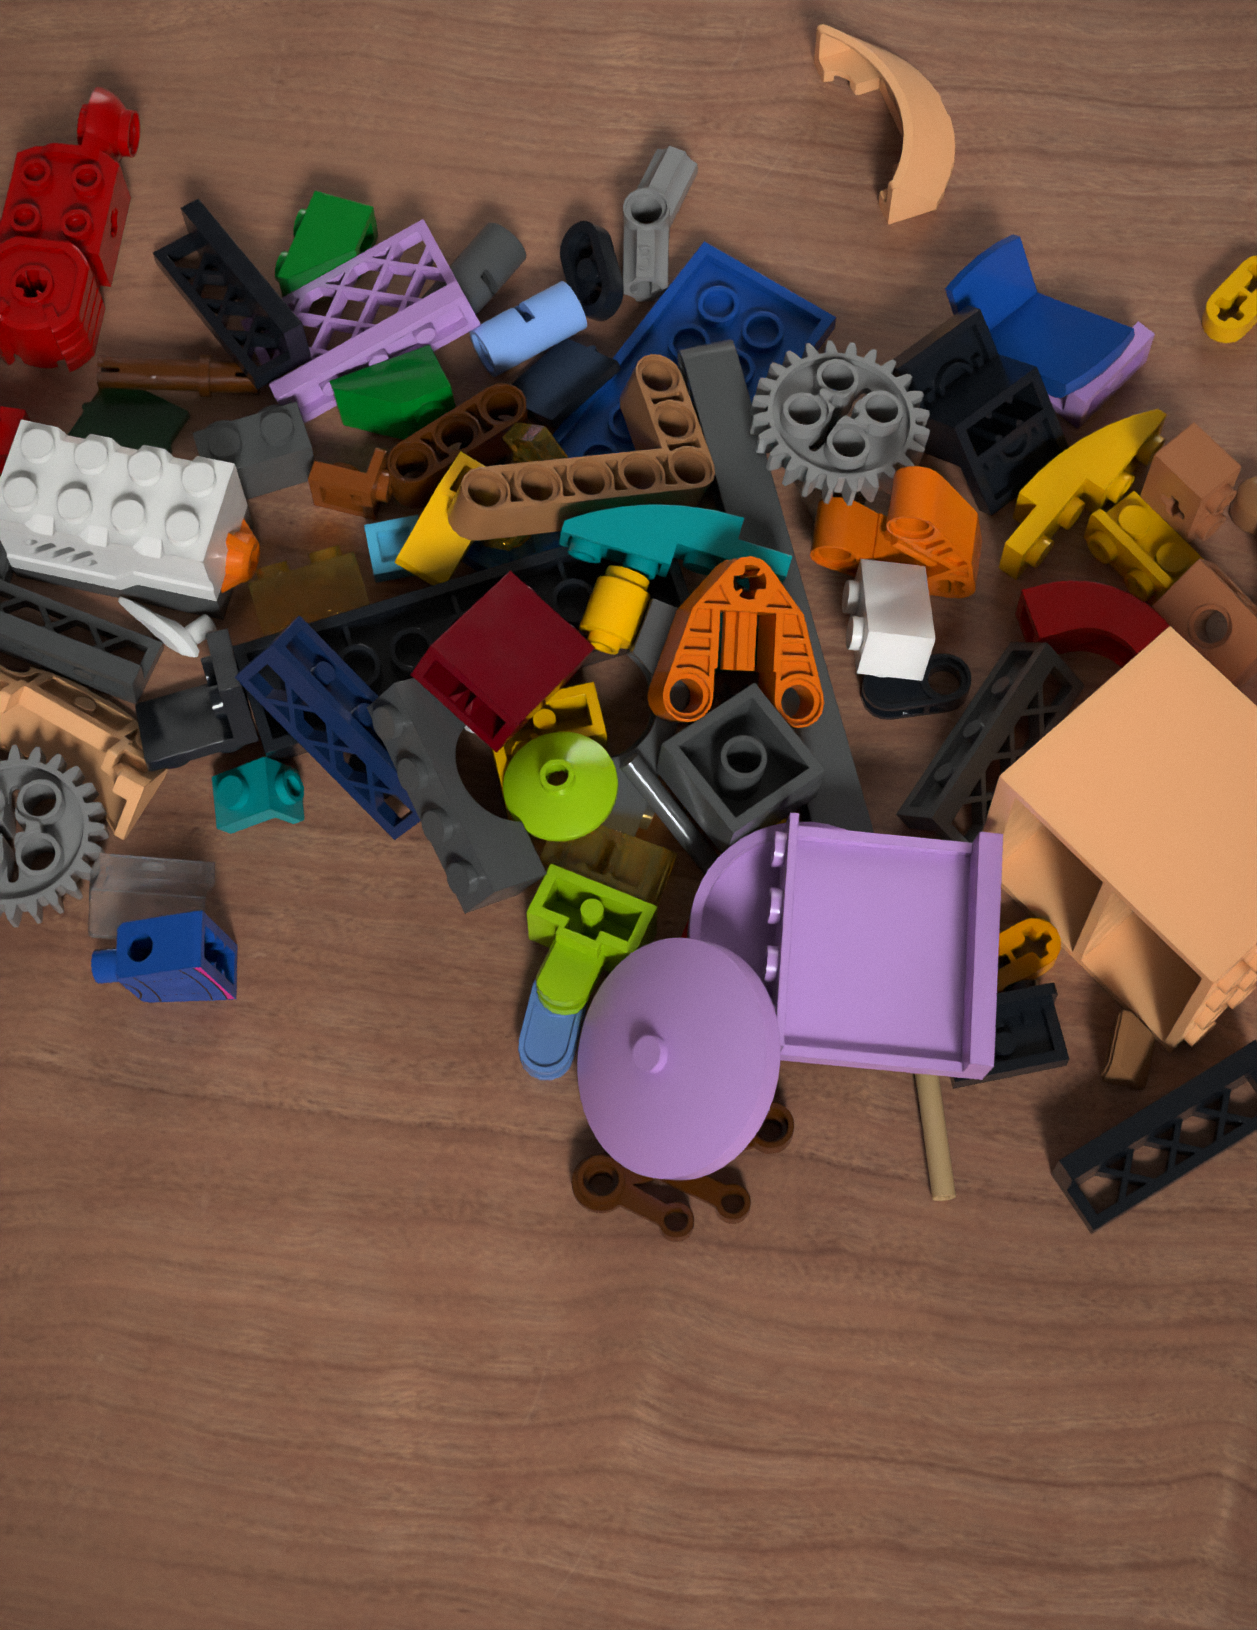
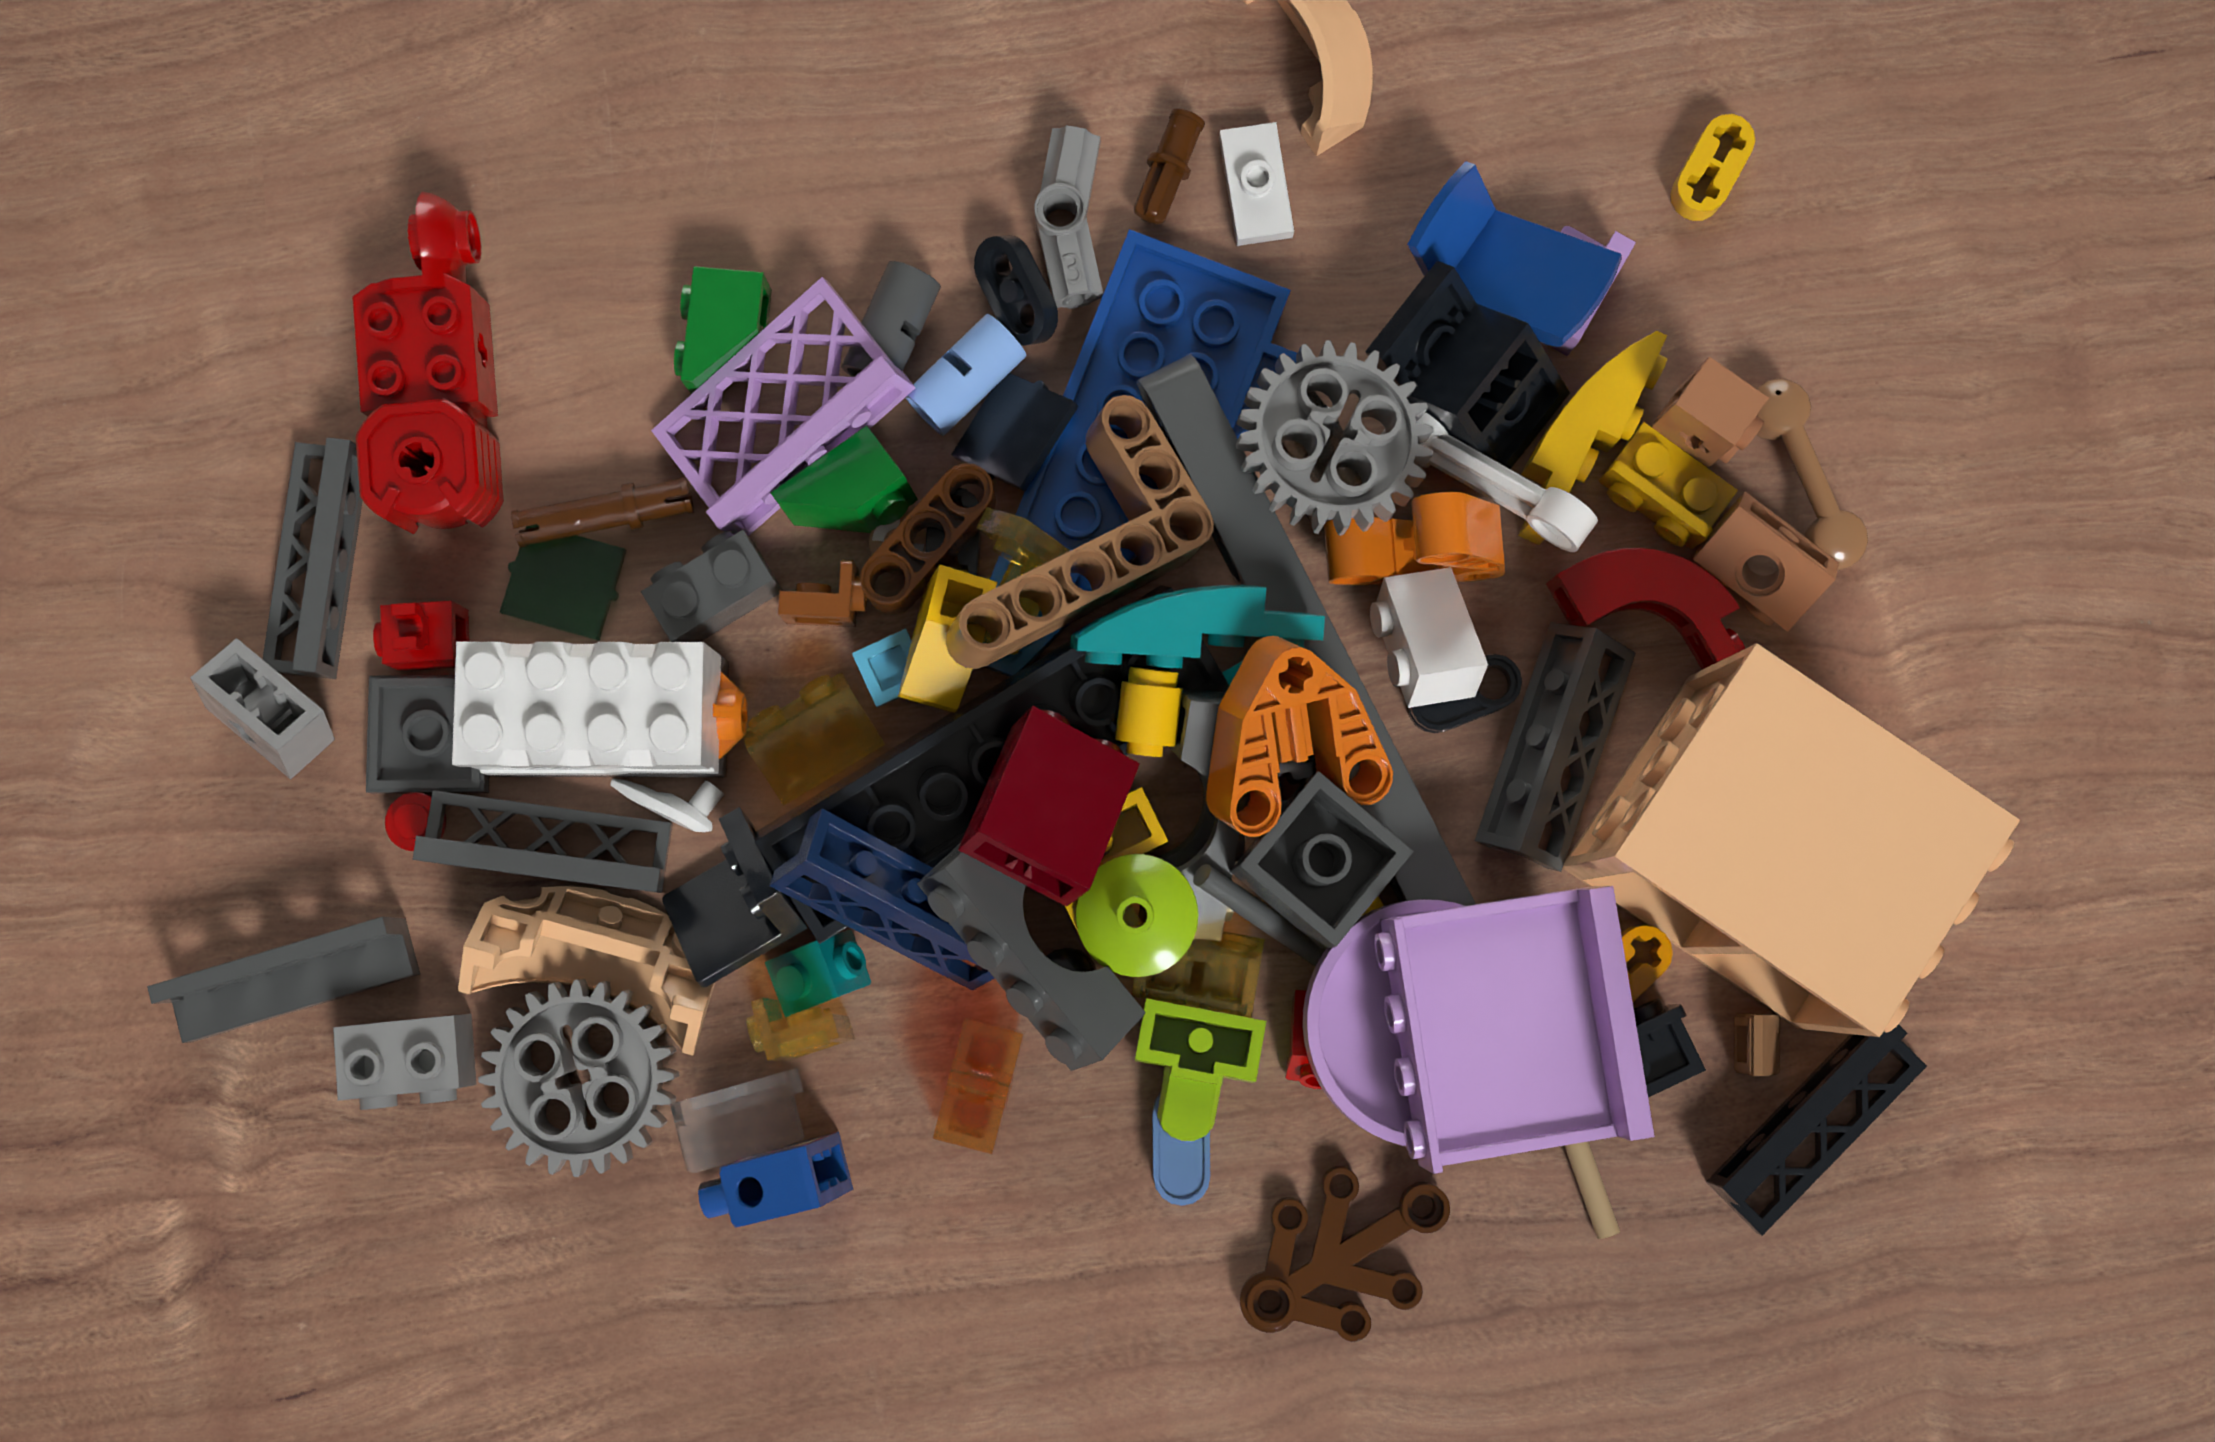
camera: 15 degrees left, 15 degrees up
black fence [153,198,312,389] -> none
lavender dish [577,937,781,1180] -> none
none -> clear yellow bracket [746,998,855,1061]
none -> clear orange brick [933,1017,1026,1154]
none -> reddish brown axle [1134,108,1205,224]
none -> white plate [1219,122,1294,246]
none -> white piece [1381,412,1598,552]

